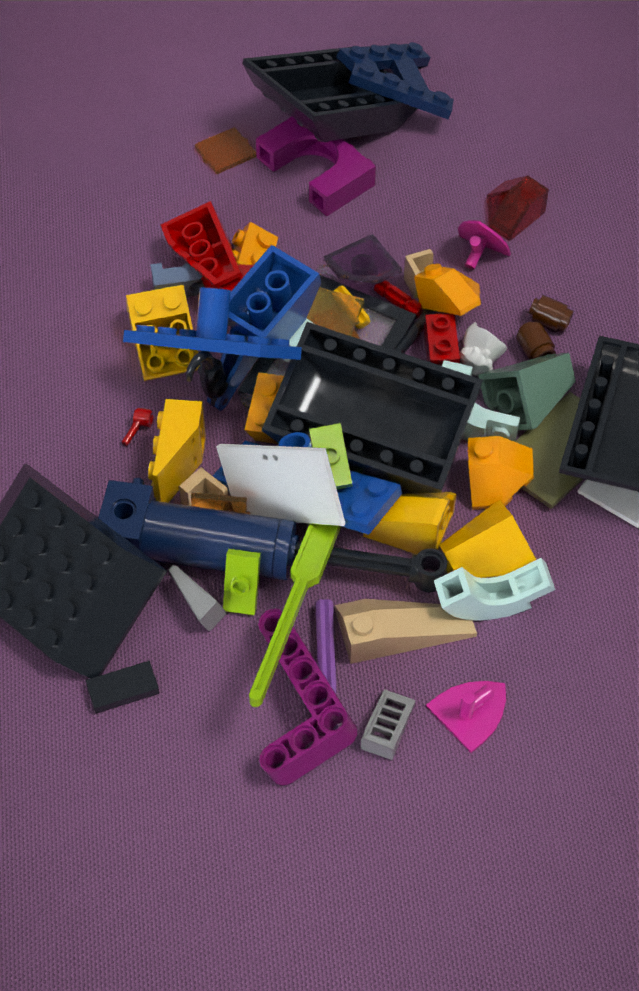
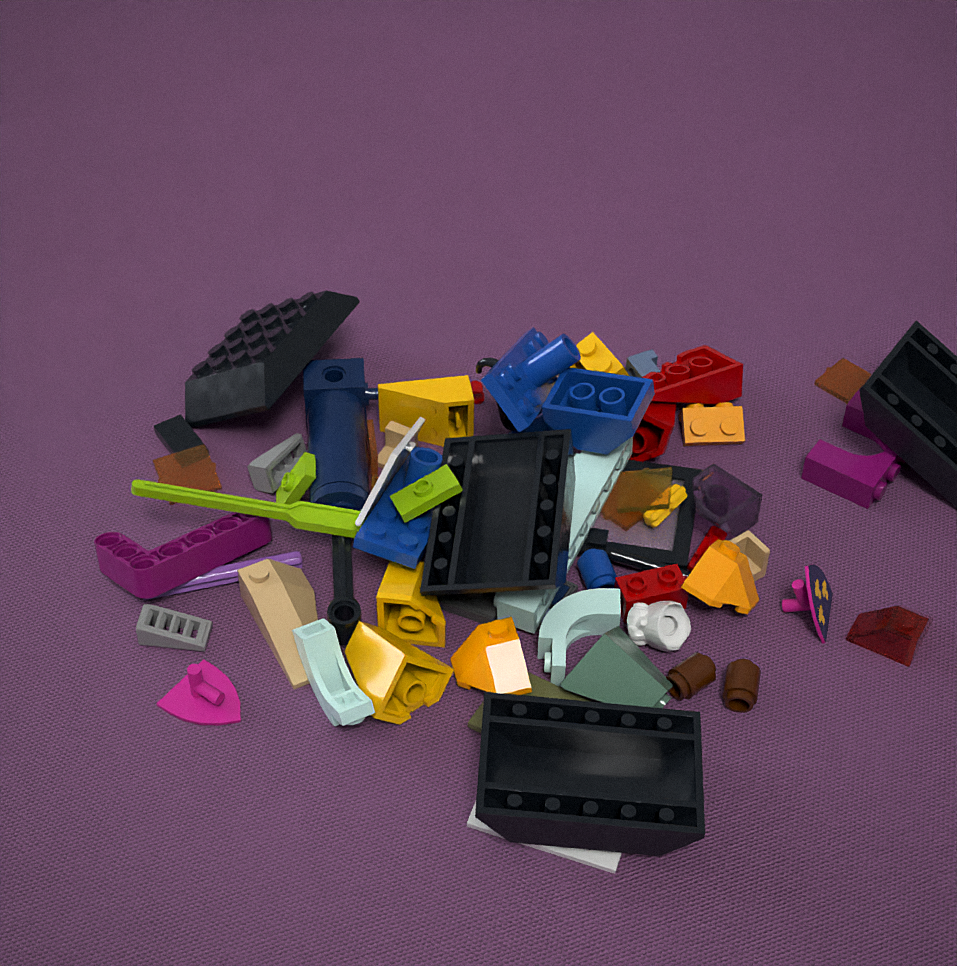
camera: 75 degrees right, 10 degrees down
none -> clear orange piece [153,444,222,505]

